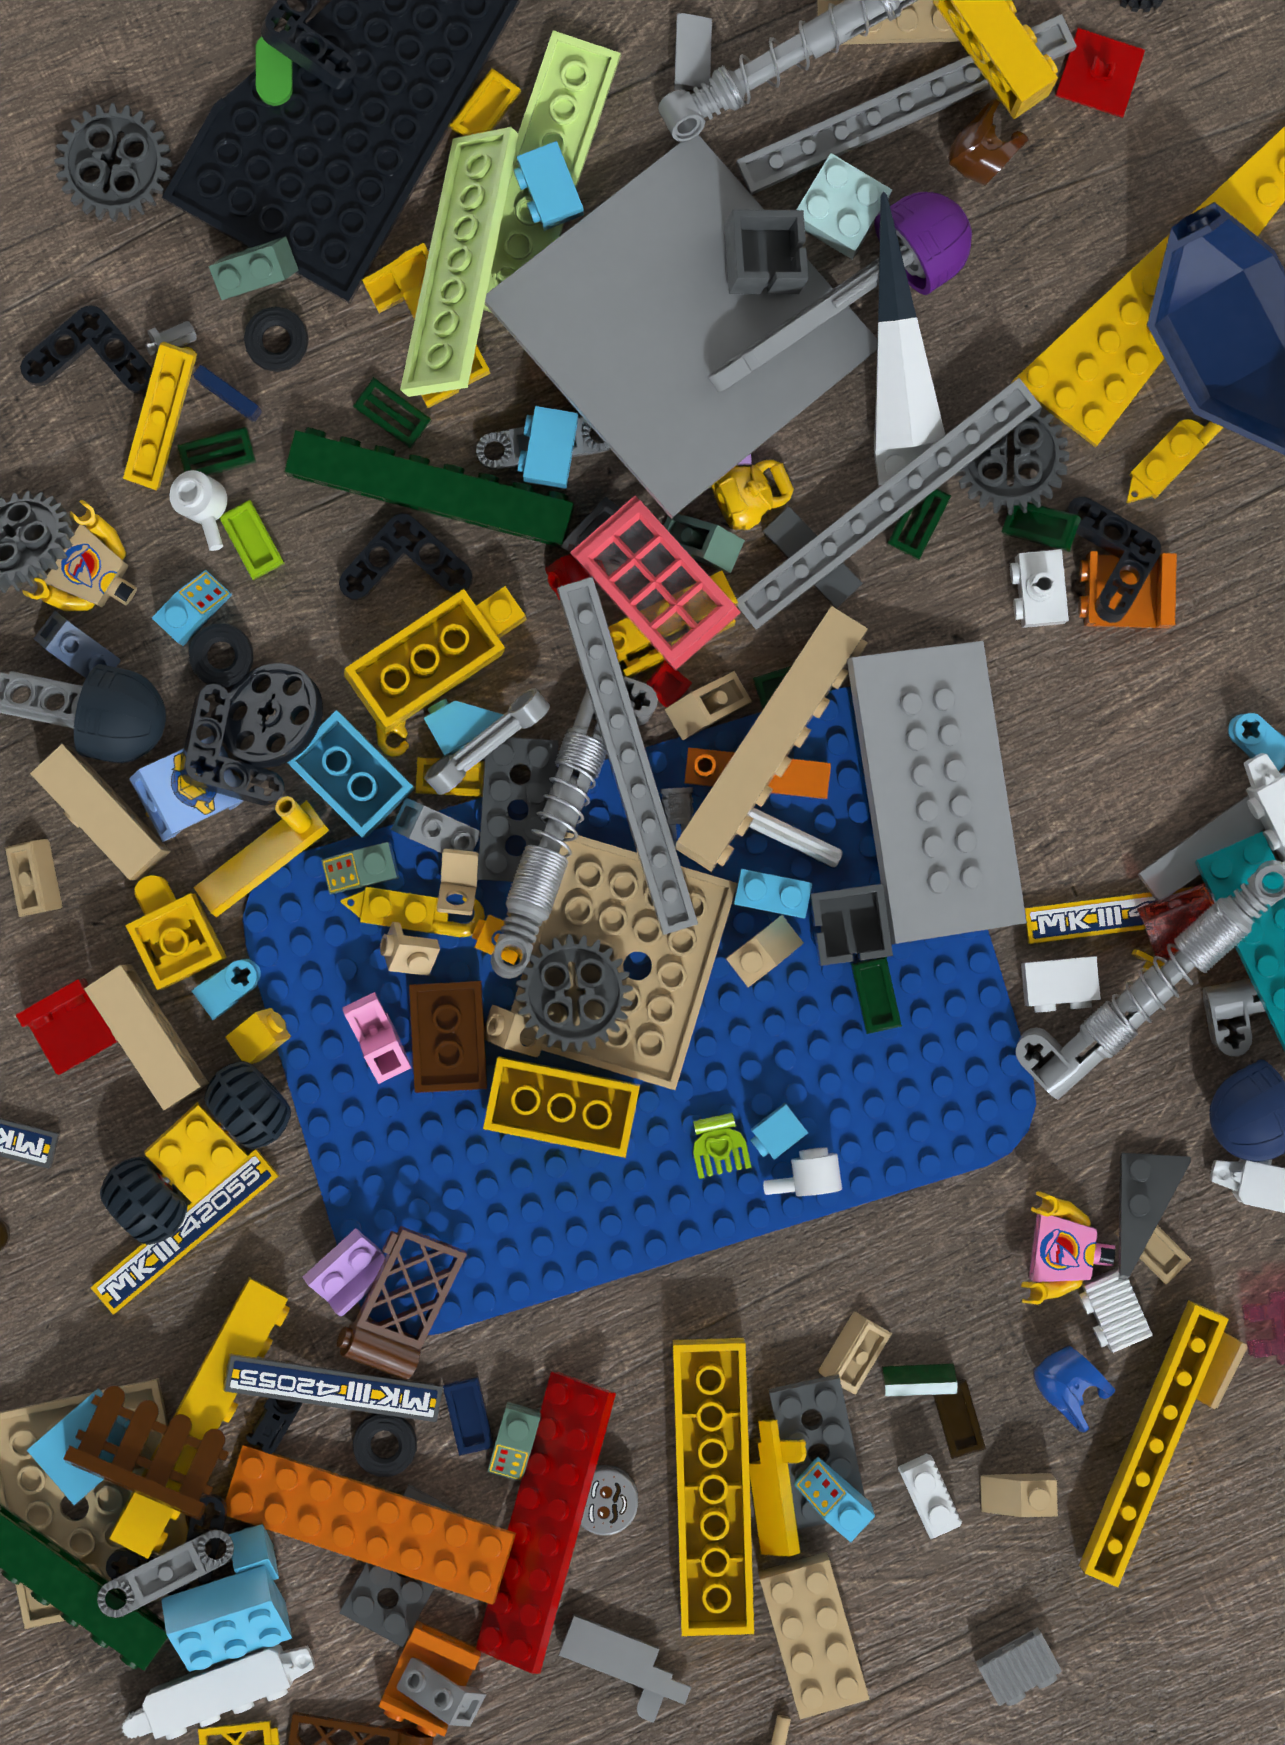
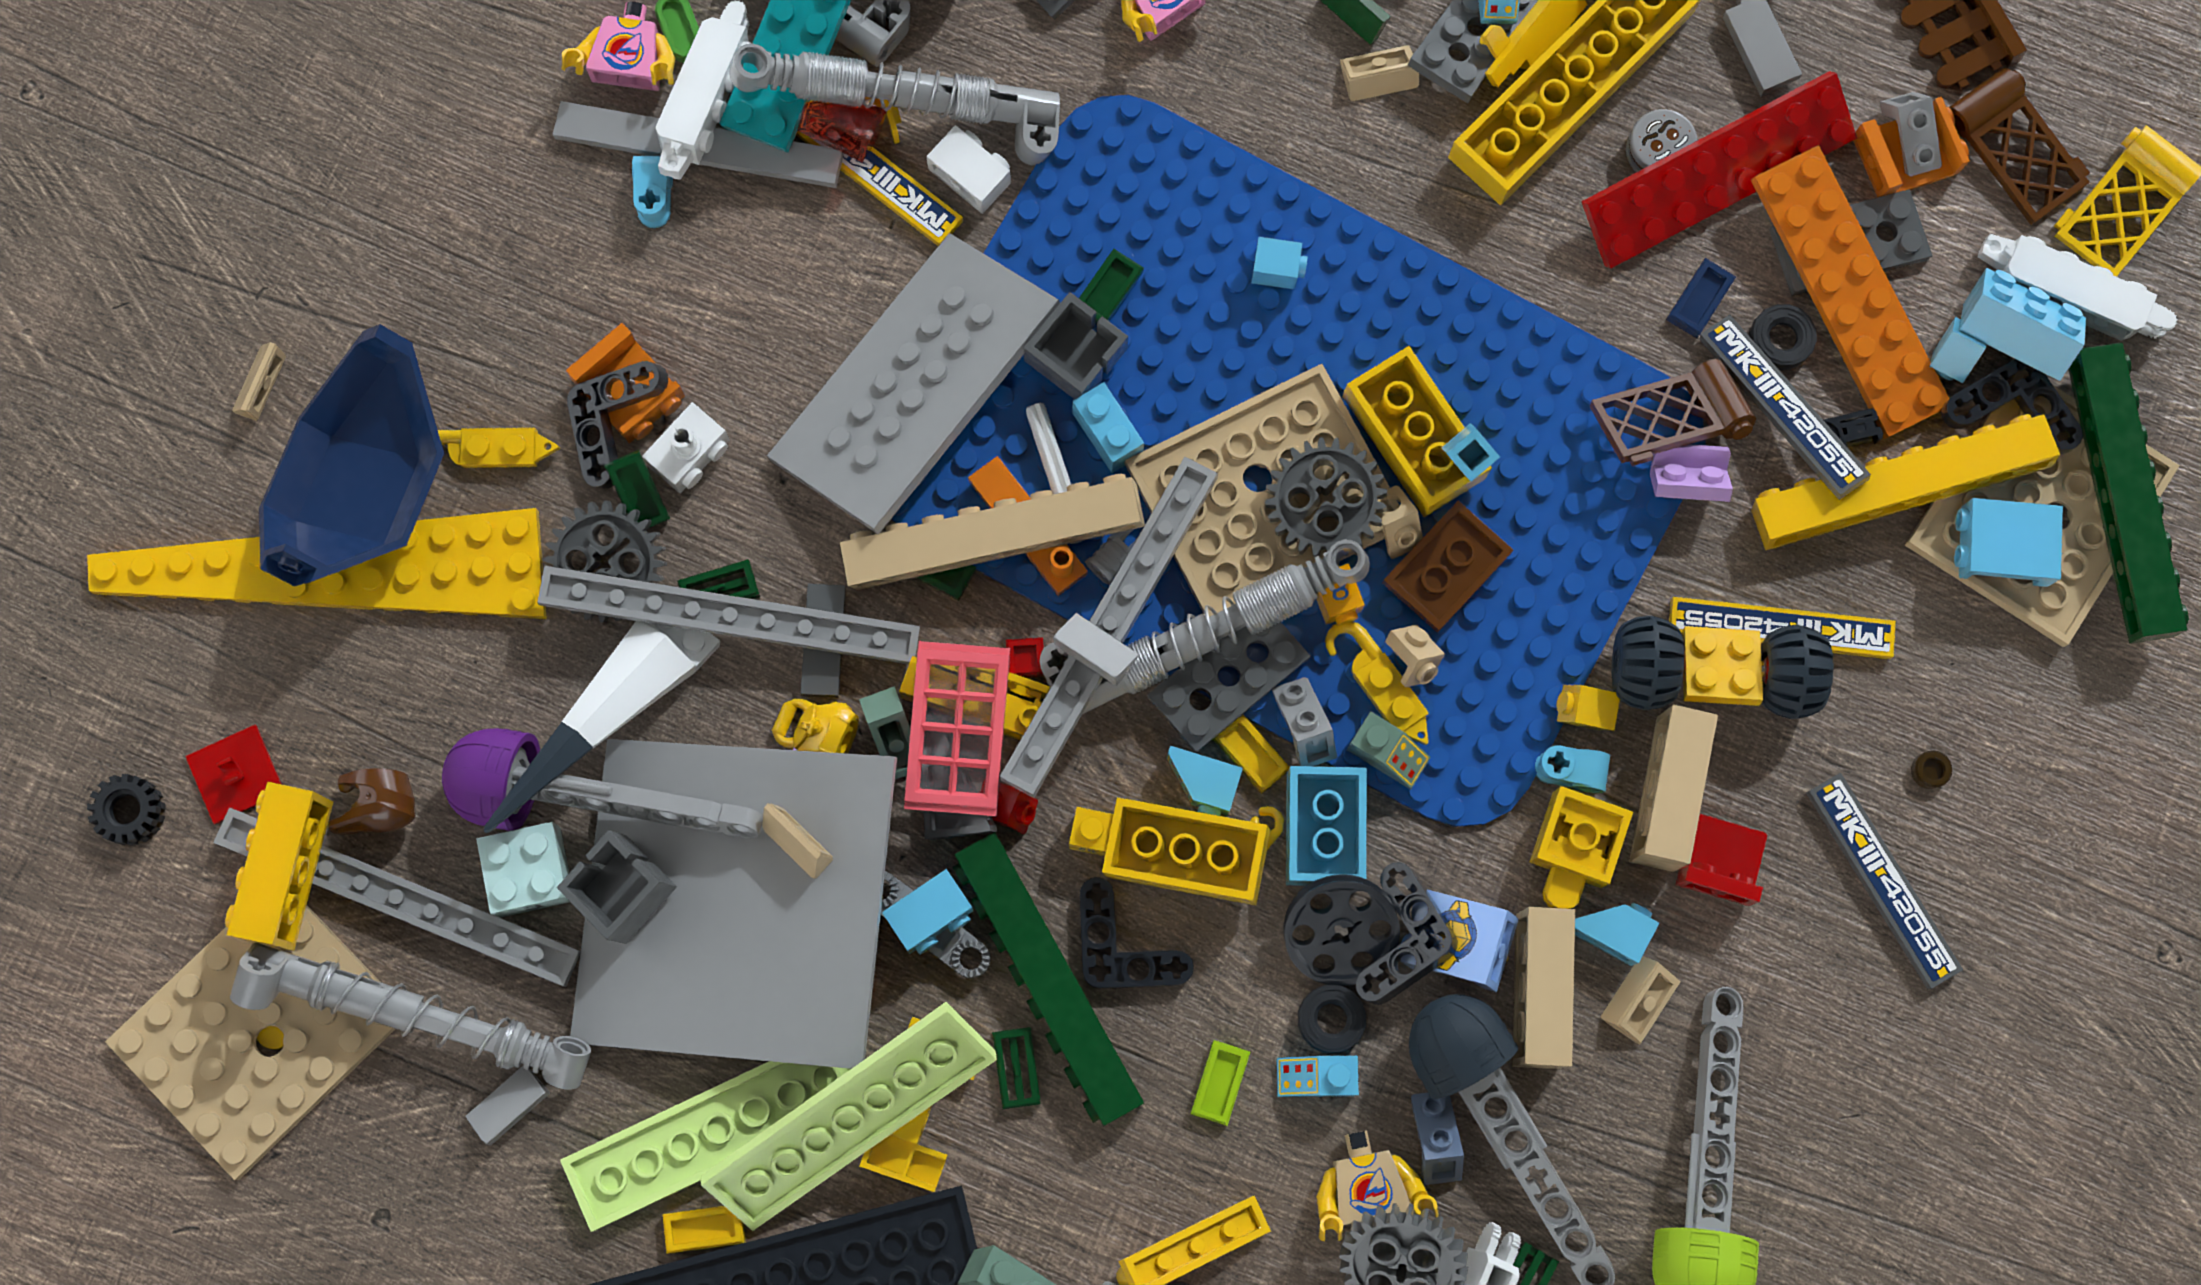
camera: 135 degrees left, 10 degrees down
reddish brown fence [63,1386,229,1521] -> none
light grey plate [97,1530,234,1618] -> none
white piece [170,470,227,551] -> none
dark green tile [177,427,257,476] -> none
dark blue tile [193,364,262,422] -> none
yellow piece [193,796,329,918] -> none
black tyre [244,307,309,372] -> none
bright pink brick [342,992,411,1084] -> none
light grey piece [424,688,550,795] -> none
tan bracket [437,849,479,915] -> none
sand green slope [487,1402,541,1481] -> none
medium azure brick [513,141,584,231] -> none
tan slope [665,671,752,740] -> none
lime piece [693,1113,752,1179] -> none
tan slope [725,915,804,988] -> none
white piece [763,1147,842,1196] -> none
none -> tan slope [762,803,834,879]
none -> slope [1053,613,1139,686]
none -> medium azure brick [1442,423,1500,482]
none -> medium azure slope [1575,903,1659,966]

